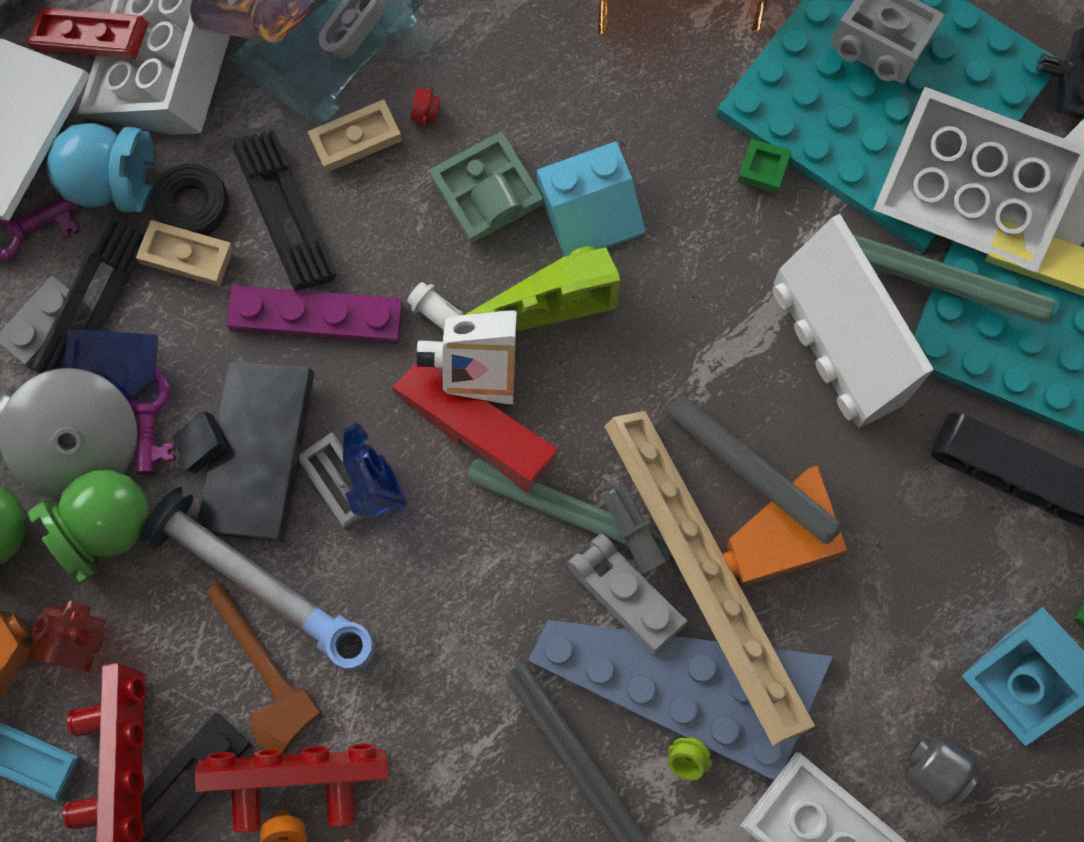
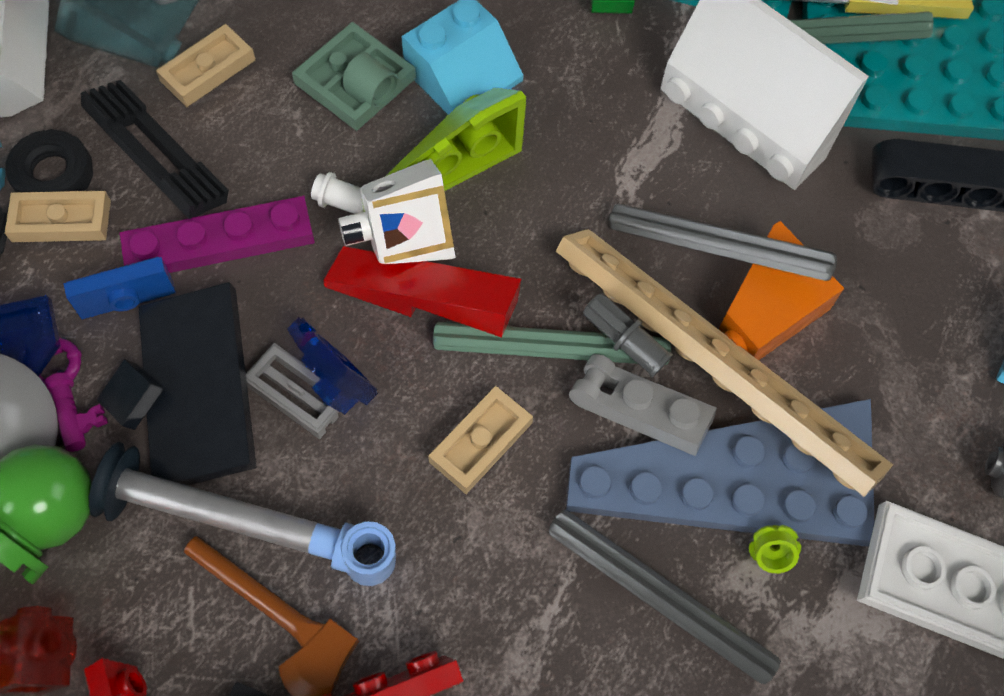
camera: 25 degrees left, 10 degrees down
red plate [410,87,441,127] -> none
none -> blue plate [63,257,176,319]
none -> tan plate [428,386,533,494]

